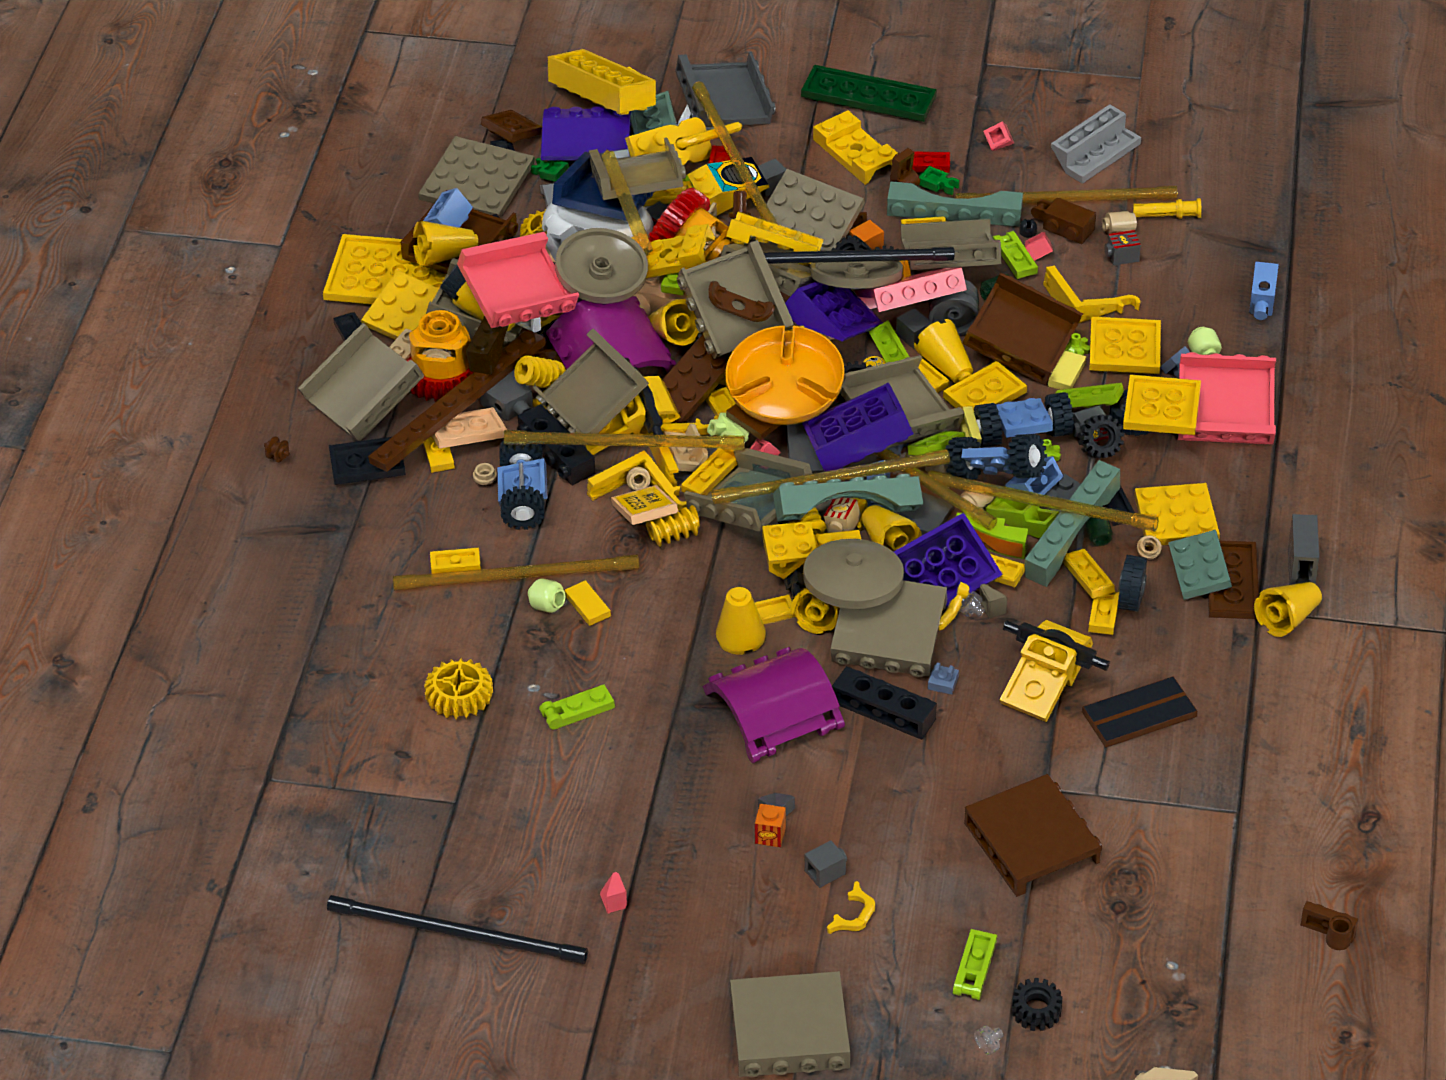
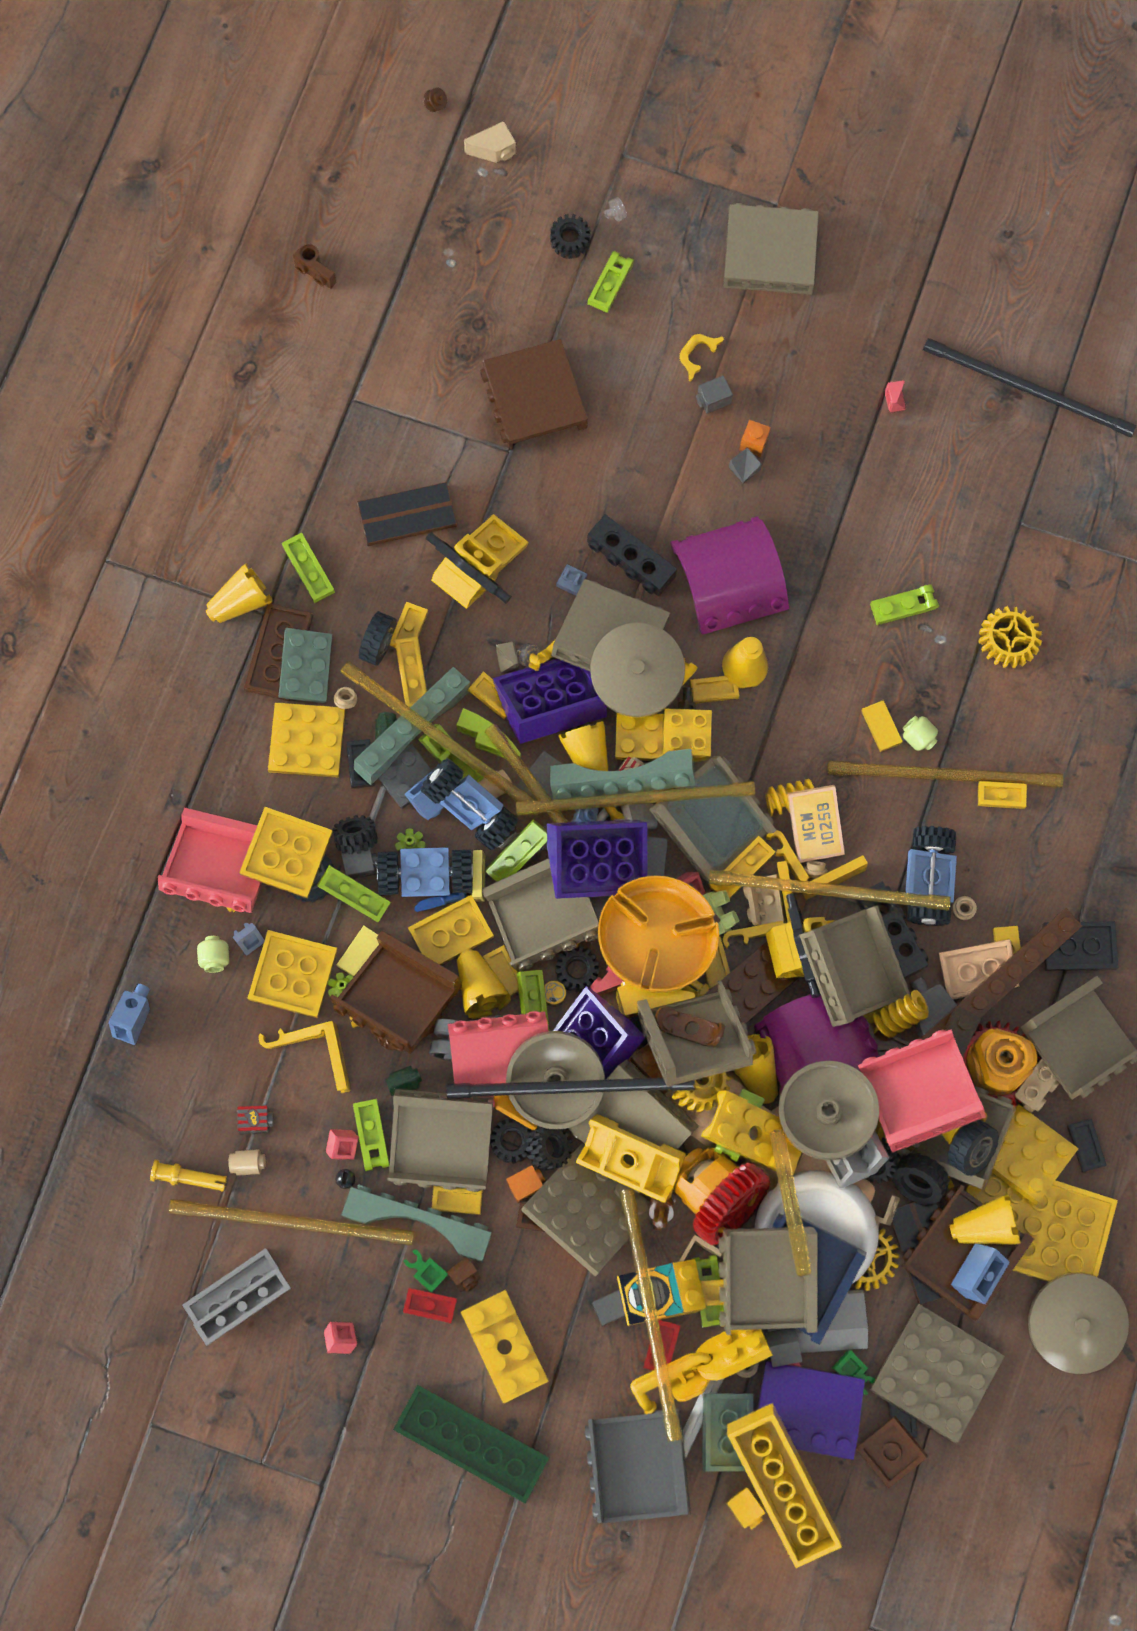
camera: 175 degrees left, 30 degrees up
reddish brown brick [1031,197,1096,244] -> none
dark grey brick [1288,514,1319,585] -> none
none -> lime plate [282,533,335,603]
none -> dark tan dish [1028,1273,1129,1374]

